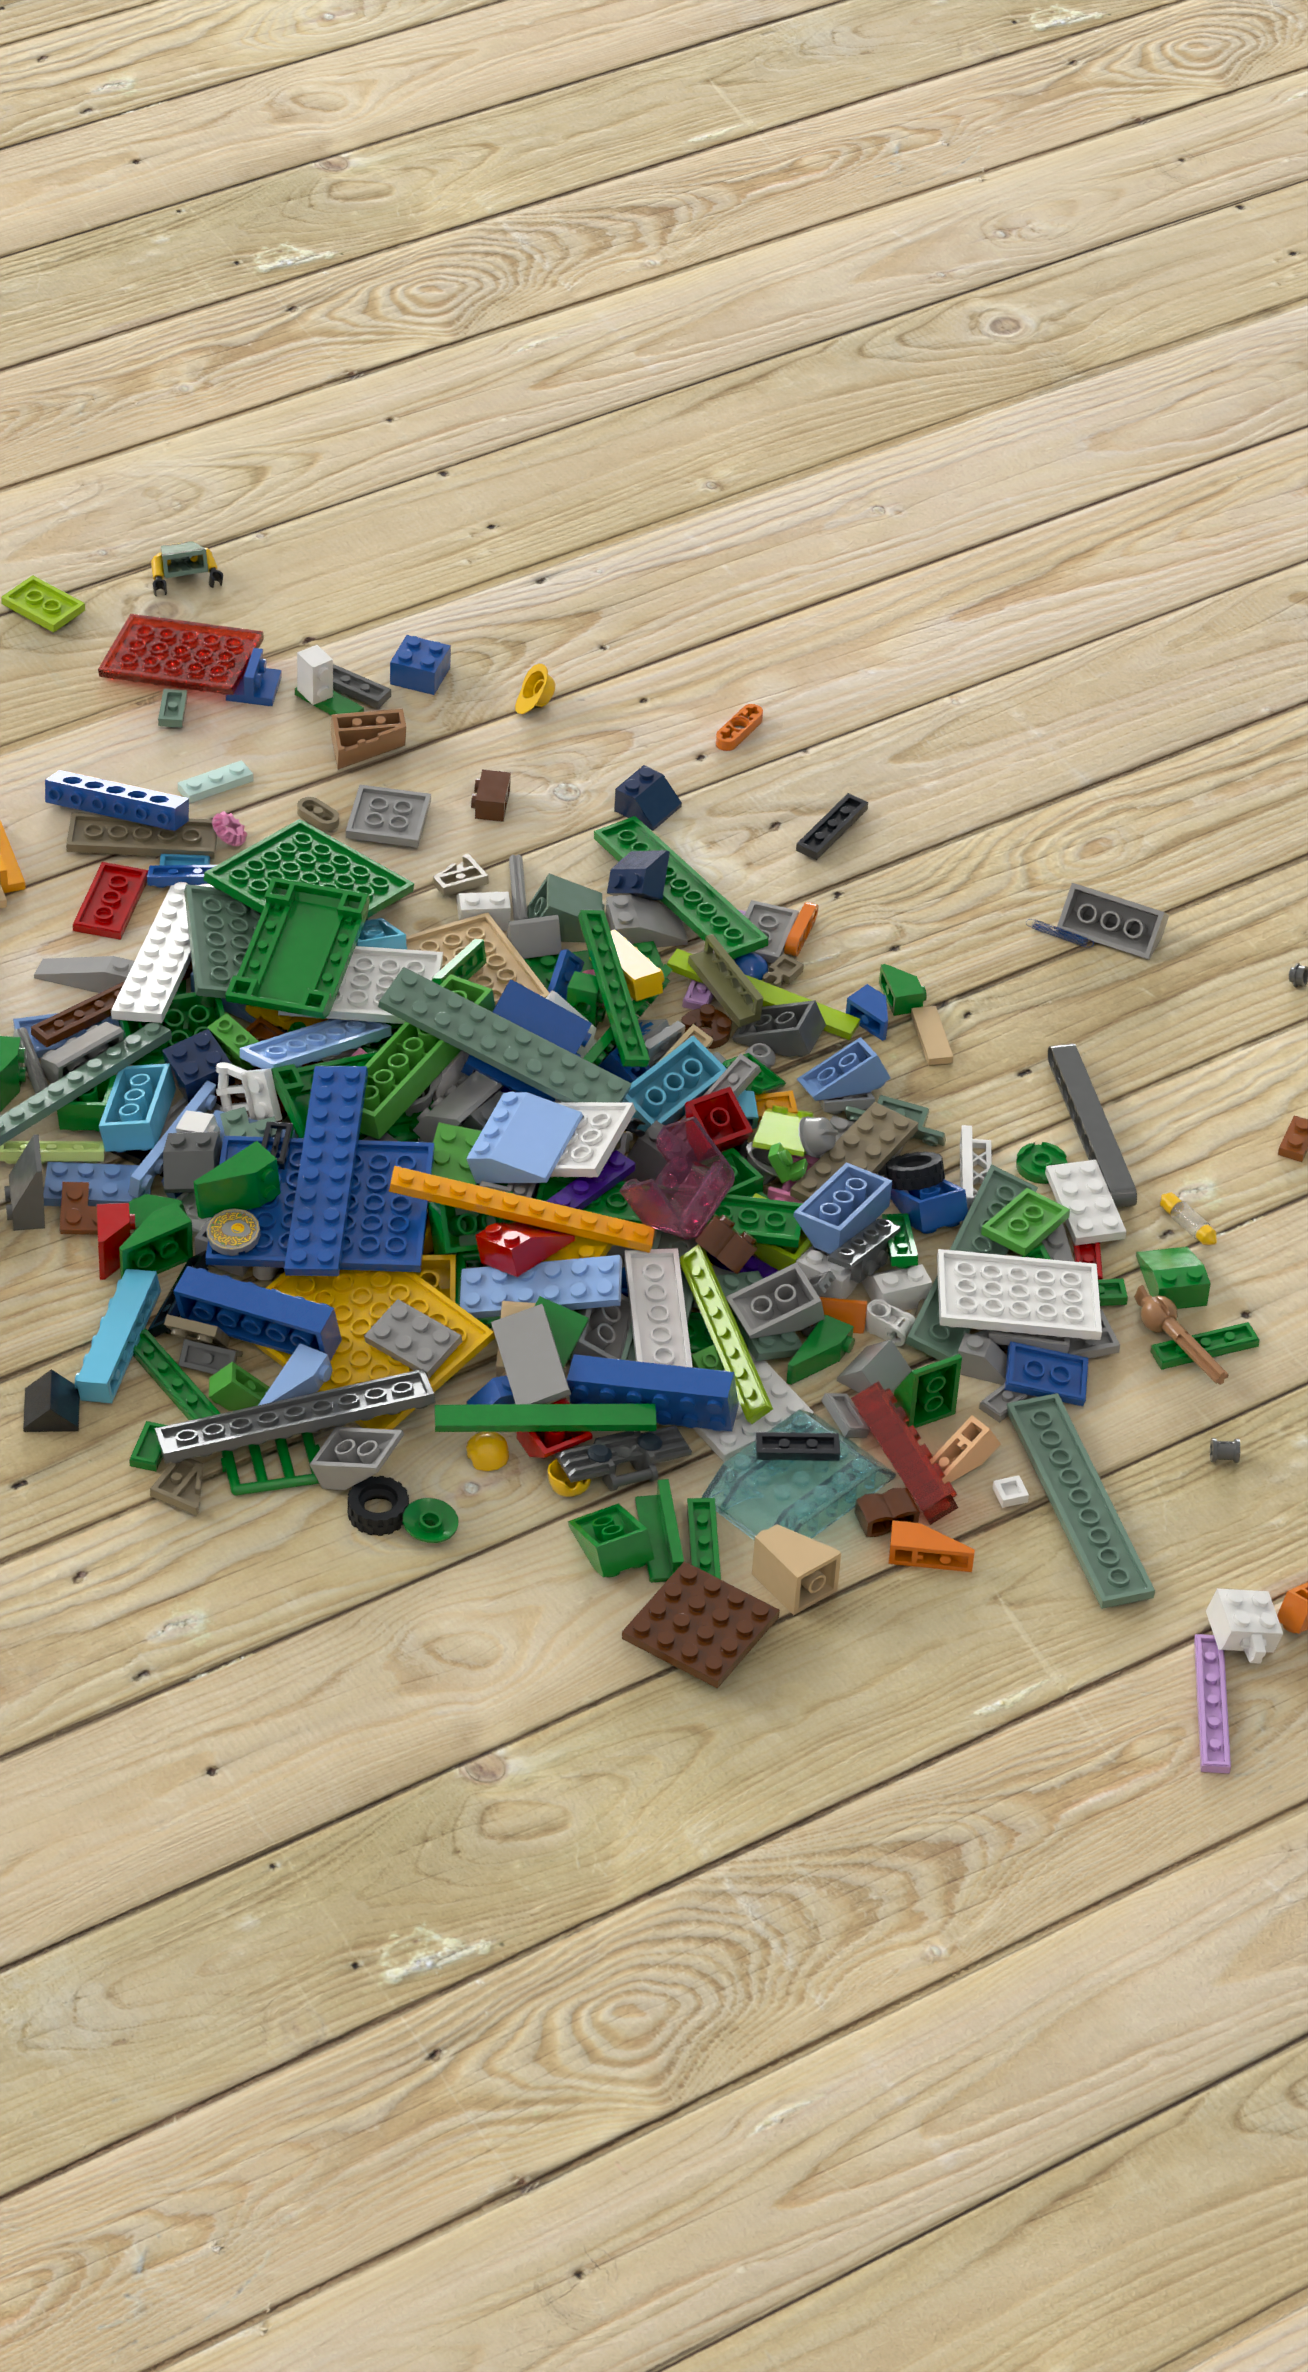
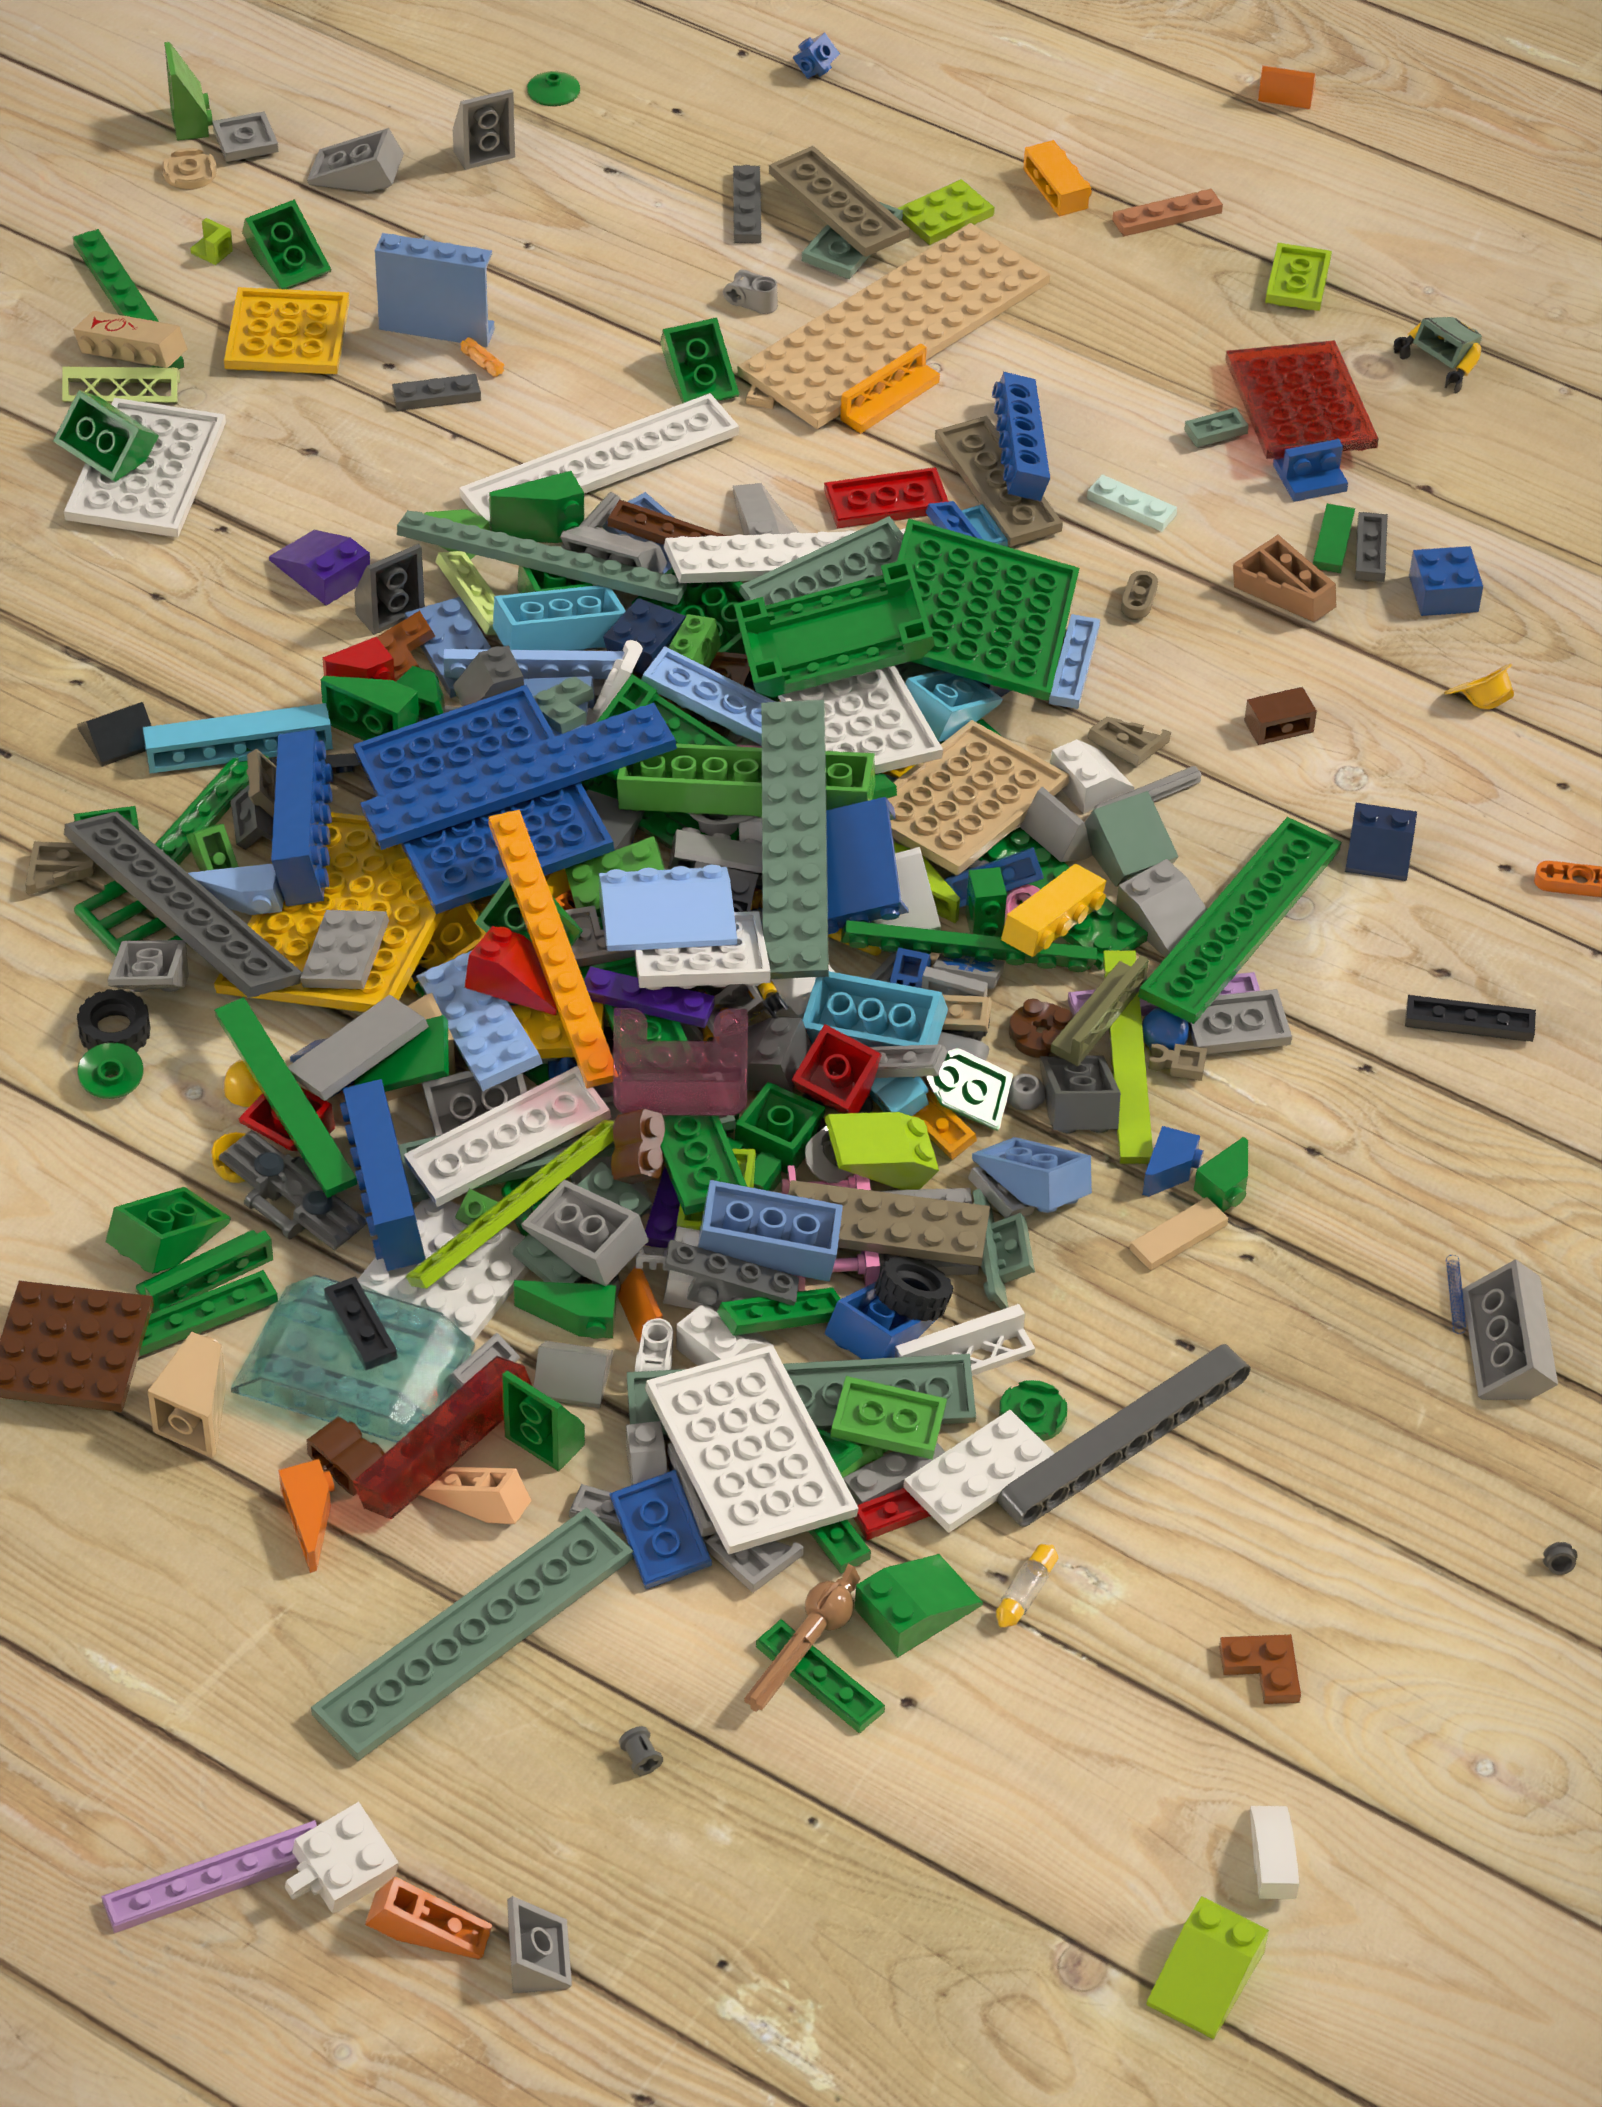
camera: 65 degrees right, 5 degrees up
white brick [175,1110,220,1134] -> none
green slope [193,1141,281,1219] -> none
tile [206,1209,261,1256] -> none
bright pink gear [212,811,248,846] -> none
black tile [262,1121,294,1170] -> none
white brick [297,645,333,705] -> none
light grey plate [346,785,431,848] -> none
green plate [432,939,487,985] -> none
green plate [578,910,650,1067] -> none
dark blue slope [607,850,670,900] -> none
bright green bracket [768,1142,808,1183] -> none
orange beam [784,902,819,957] -> none
light grey piece [799,1117,838,1159] -> none
white plate [992,1475,1029,1508] -> none

